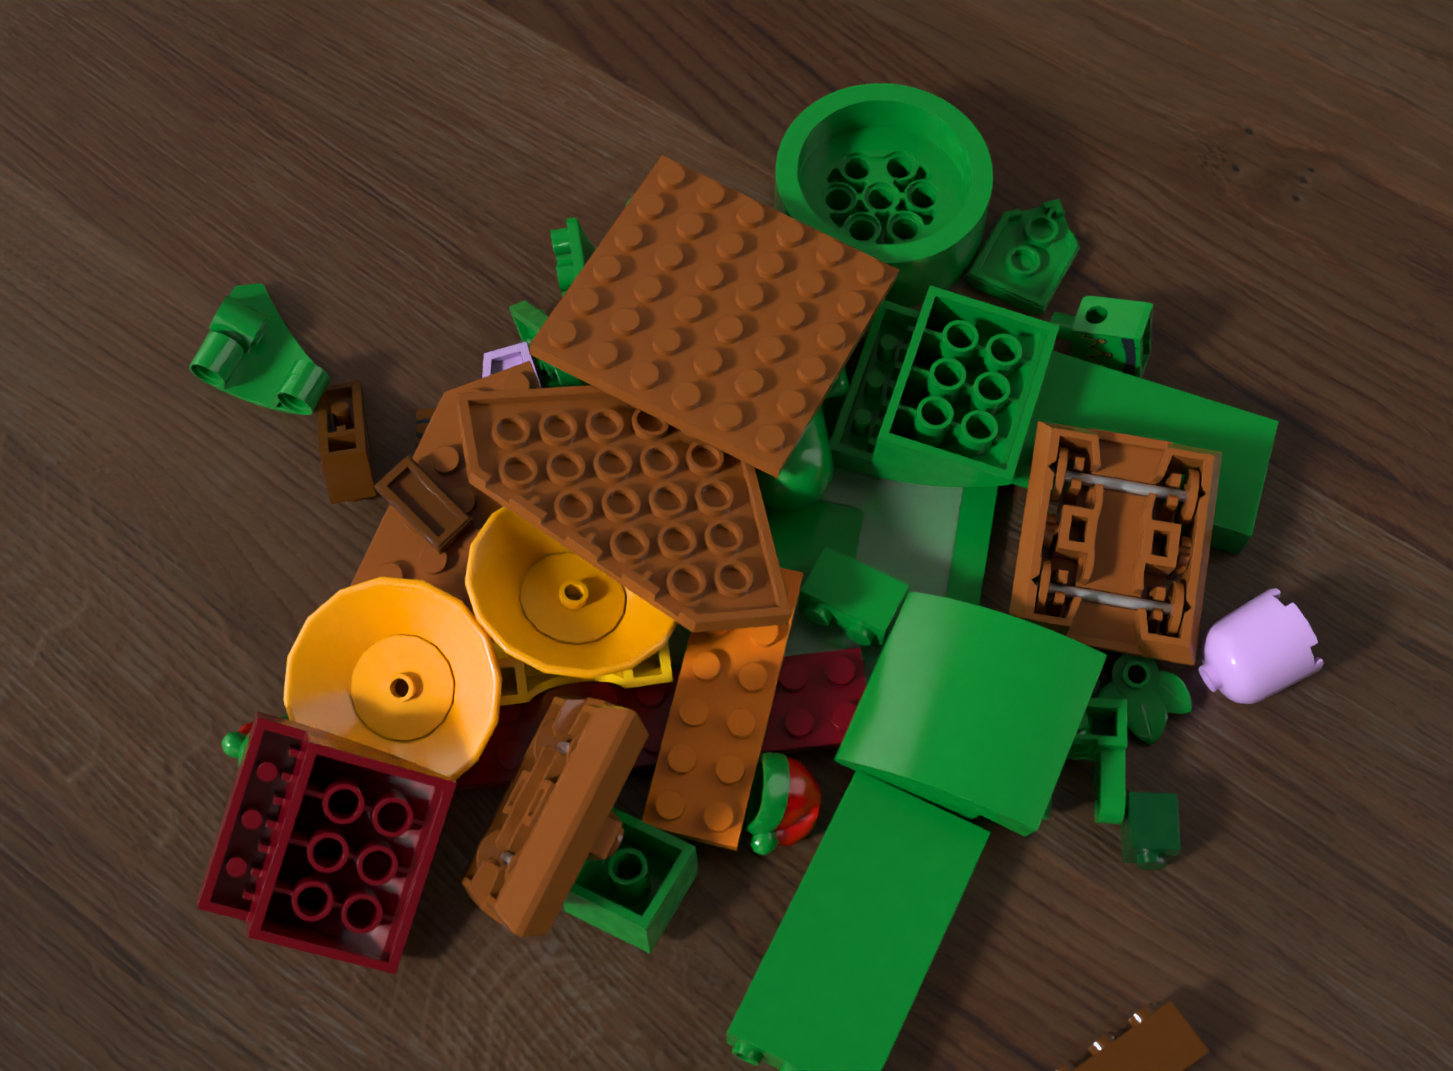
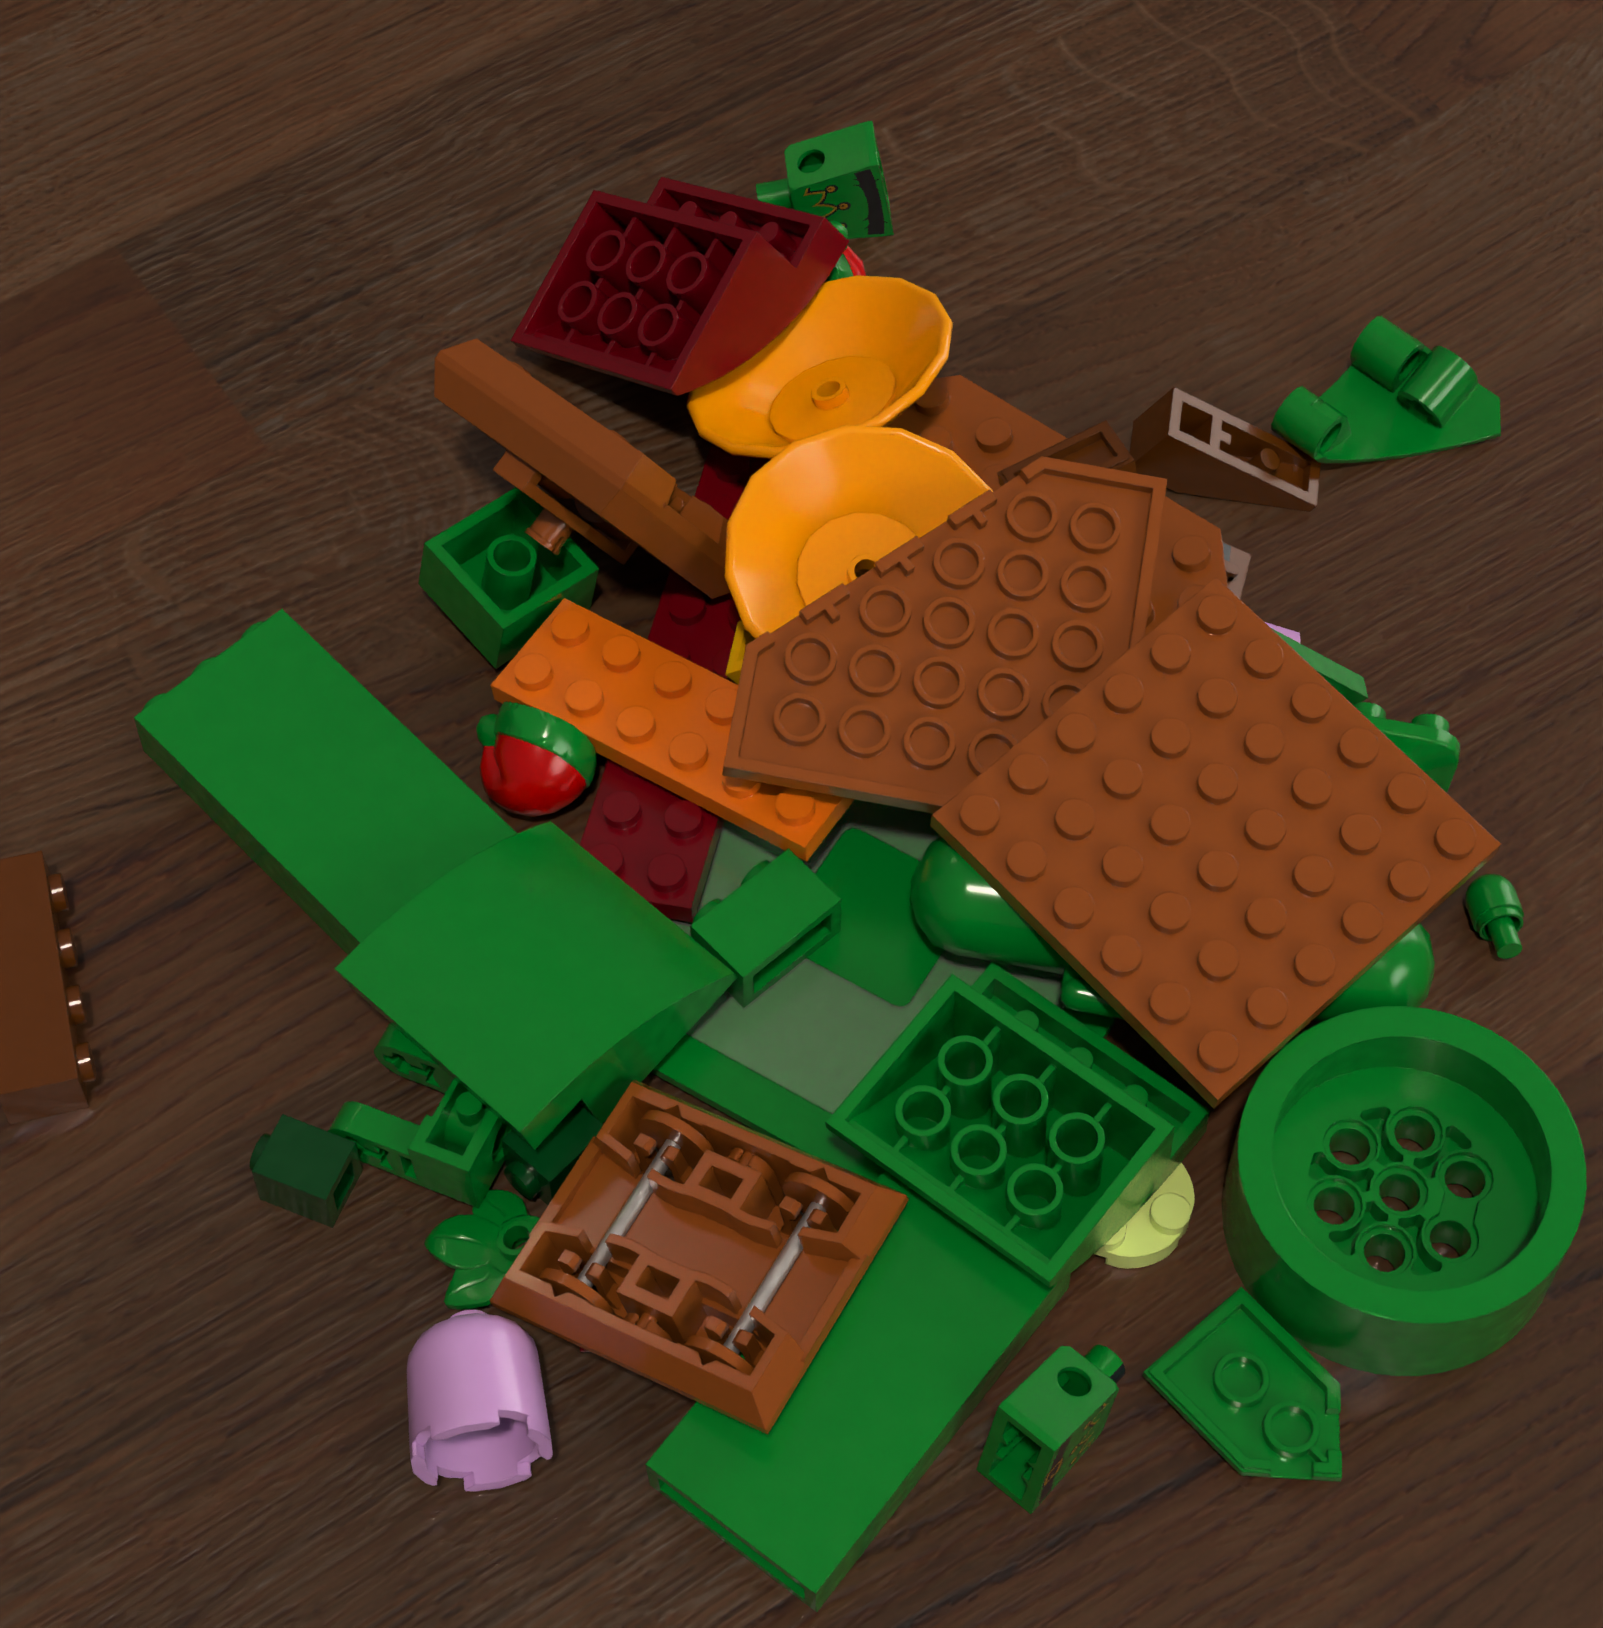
camera: 110 degrees right, 5 degrees down
none -> green torso [756,121,894,239]

